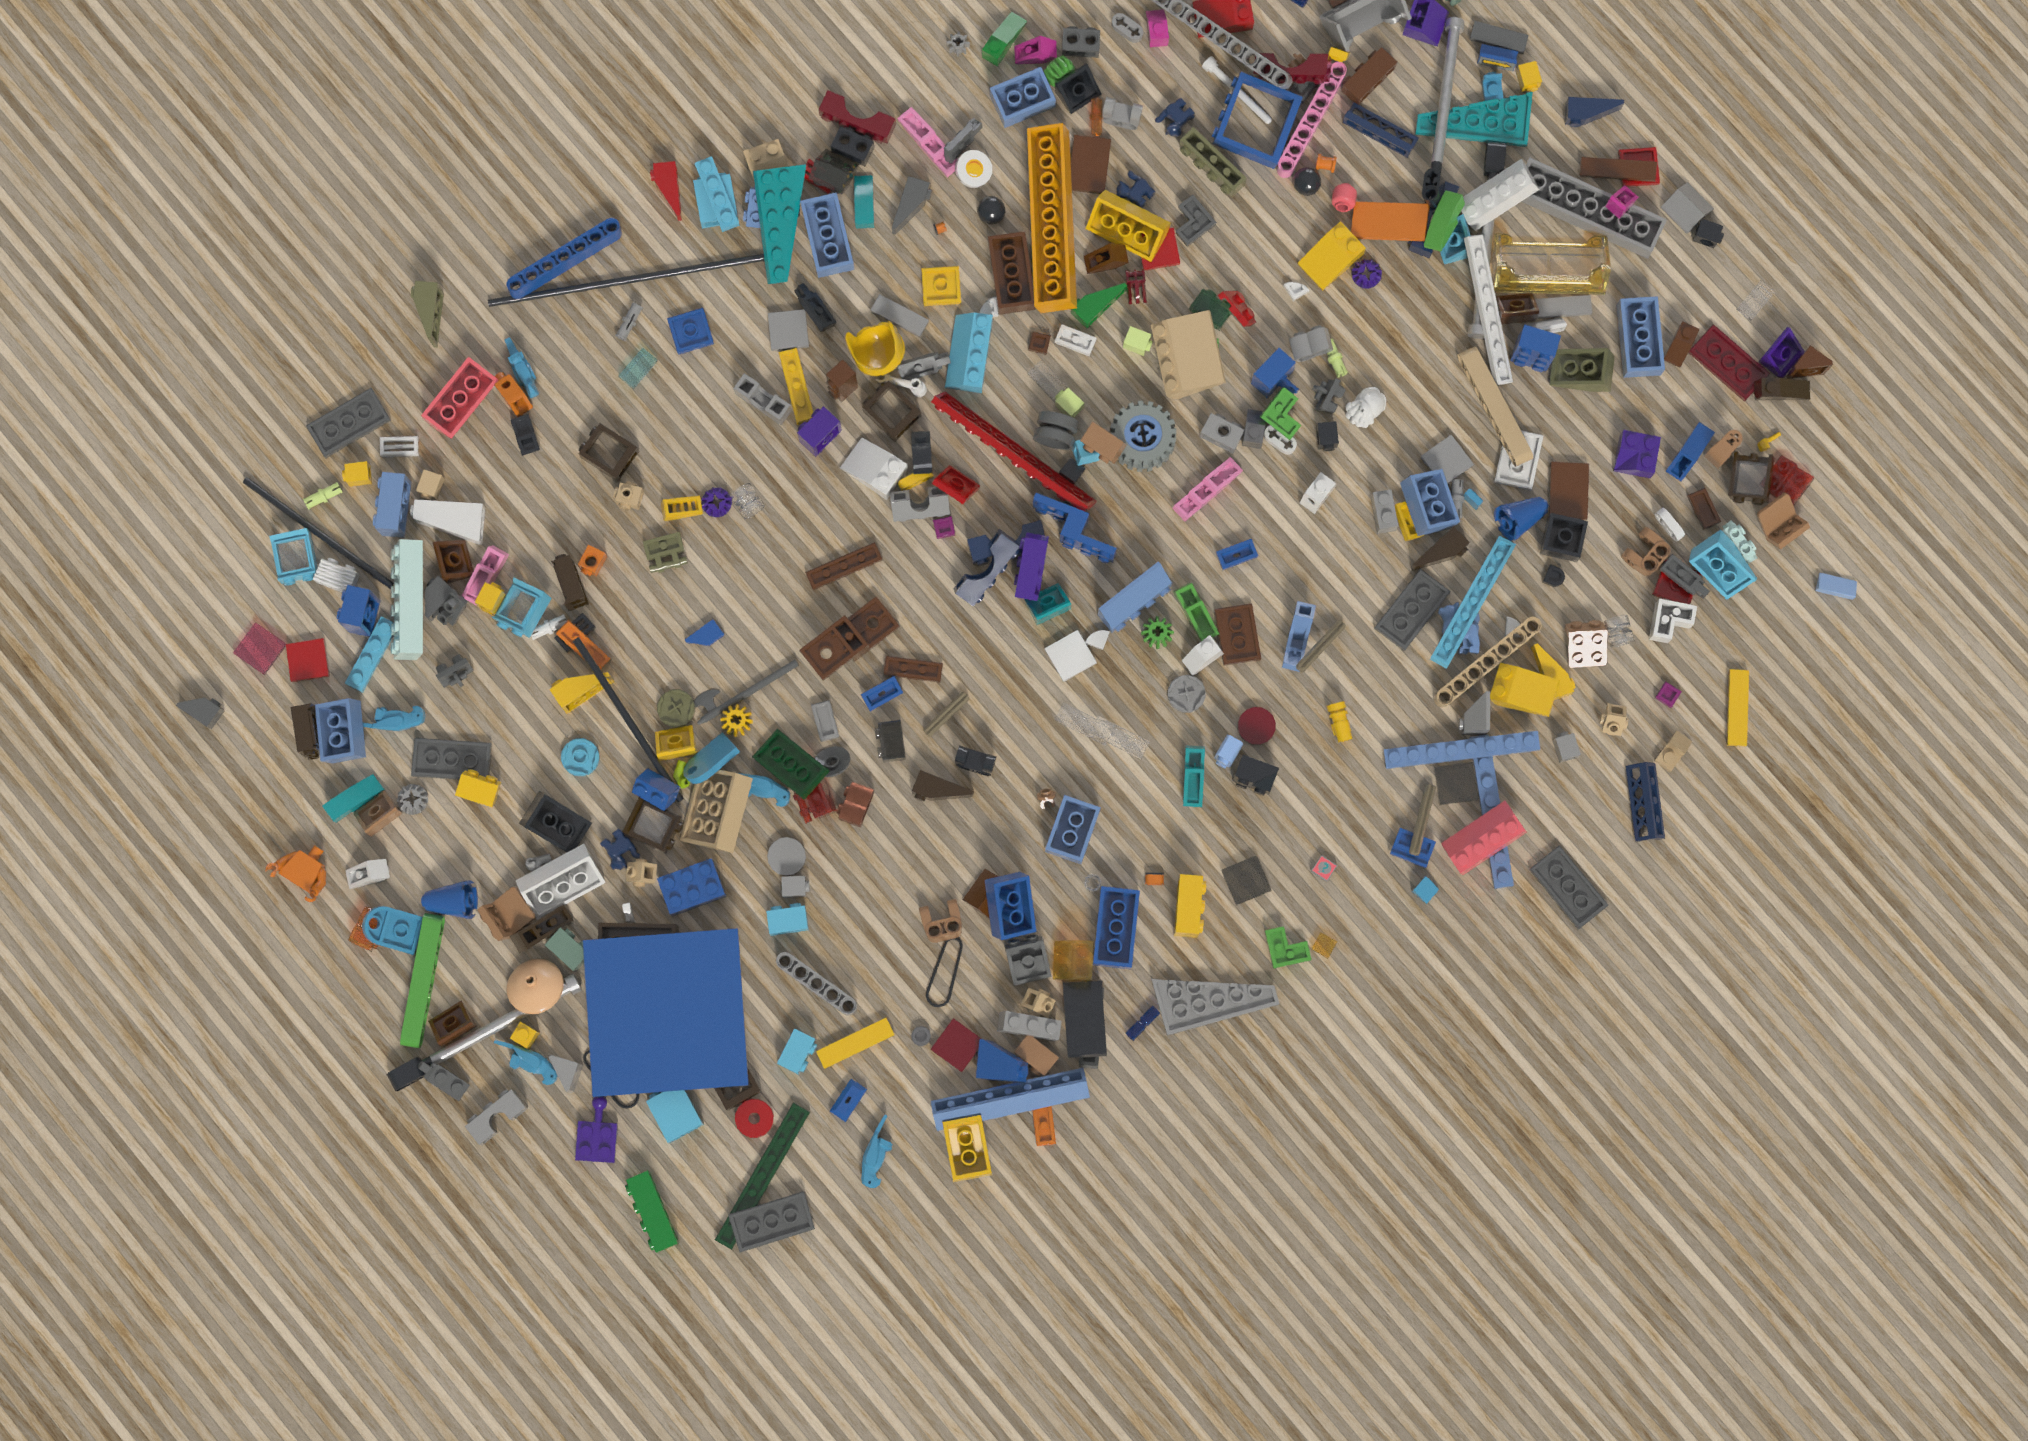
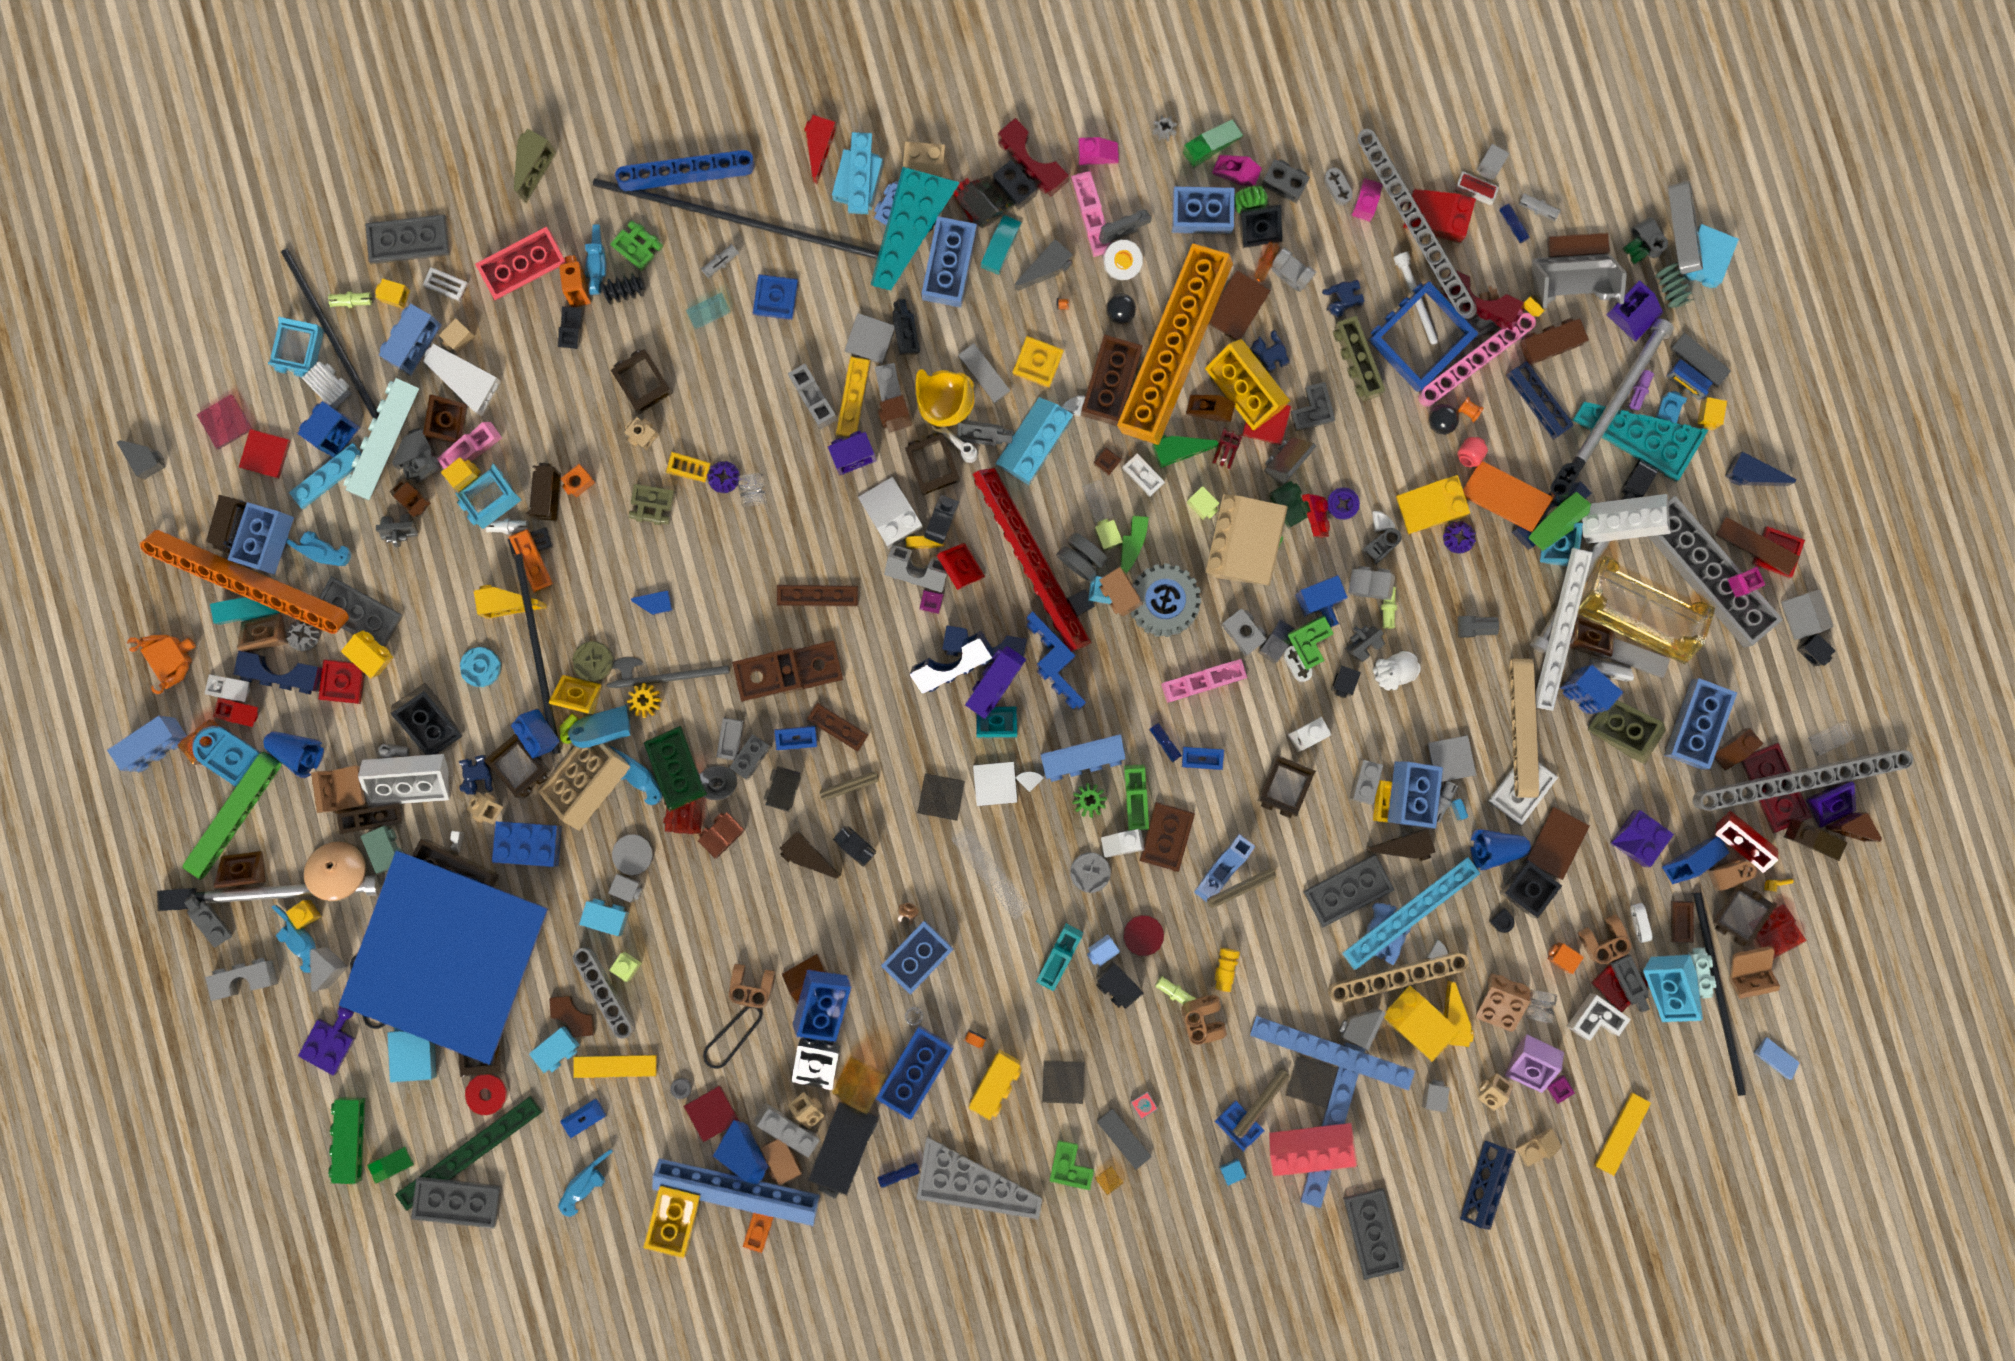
camera: 25 degrees right, 5 degrees up
none -> medium blue brick [107,716,188,773]
none -> orange beam [140,530,349,634]
none -> red slope [213,697,258,727]
none -> dark blue arch [233,651,322,695]
none -> red tile [318,659,364,704]
none -> green slope [367,1147,414,1184]
none -> reddish brown brick [390,477,431,517]
none -> reddish brown tile [549,996,594,1037]
none -> black piece [601,271,645,305]
none -> yellowish green brick [609,952,642,982]
none -> bright green plate [610,220,663,271]
none -> dark grey brick [729,734,772,780]
none -> light grey brick [875,363,901,401]
none -> clear smoke tile [917,773,965,821]
none -> dark pink slope [1078,137,1119,165]
none -> dark grey tile [1097,1108,1152,1170]
none -> bright green slope [1120,516,1149,575]
none -> clear blue piece [1149,723,1182,762]
none -> yellowish green pin [1155,976,1196,1004]
none -> medium nougat piece [1181,995,1227,1045]
none -> window [1257,755,1316,819]
none -> dark grey slope [1264,437,1317,486]
none -> dark purple gear [1327,487,1360,520]
none -> dark grey piece [1362,528,1402,565]
none -> dark grey piece [1457,616,1499,638]
none -> lavender slope [1505,1034,1564,1093]
none -> orange brick [1547,942,1584,974]
none -> medium lavender axle [1629,370,1654,410]
none -> light grey beam [1693,750,1913,811]
none -> black piece [1693,892,1746,1096]
none -> red brick [1715,810,1778,873]

